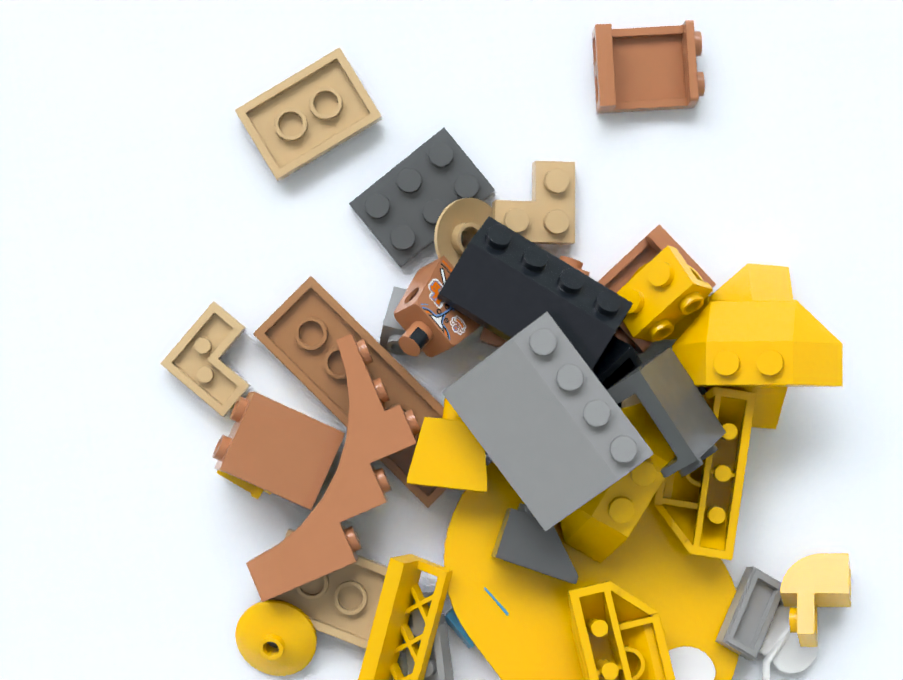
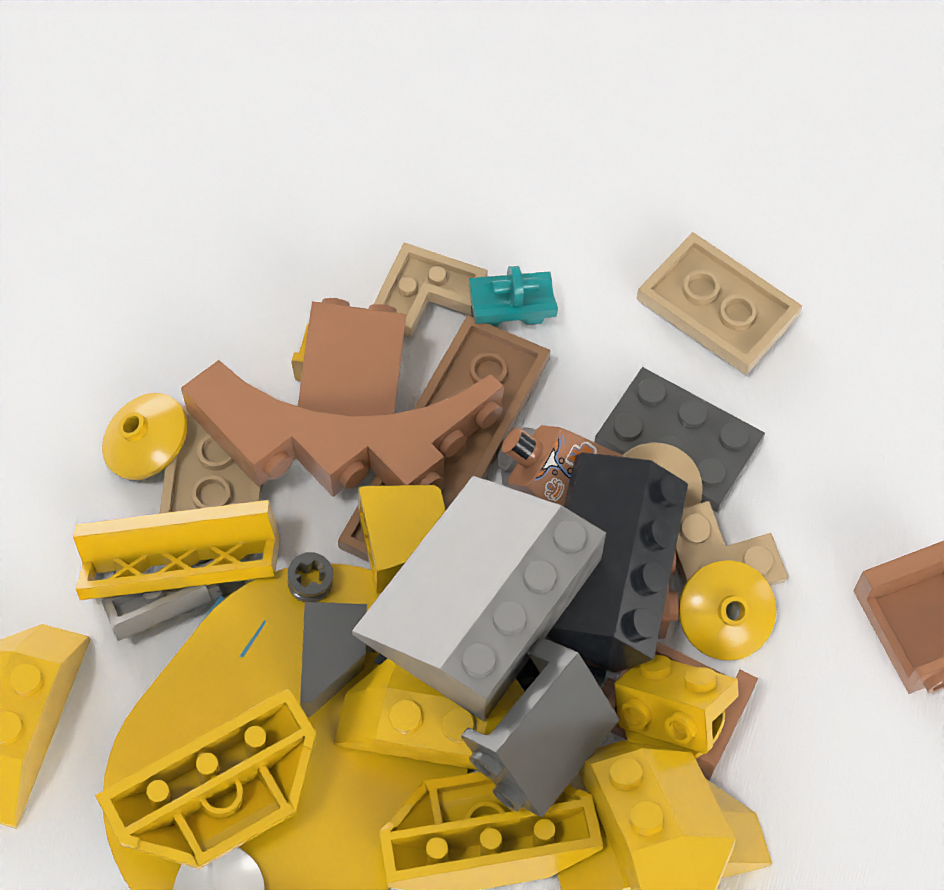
camera: 70 degrees right, 25 degrees down
none -> dark grey bush [288,552,333,603]
none -> teal hips [468,266,558,328]
none -> yellow dish [678,560,776,660]

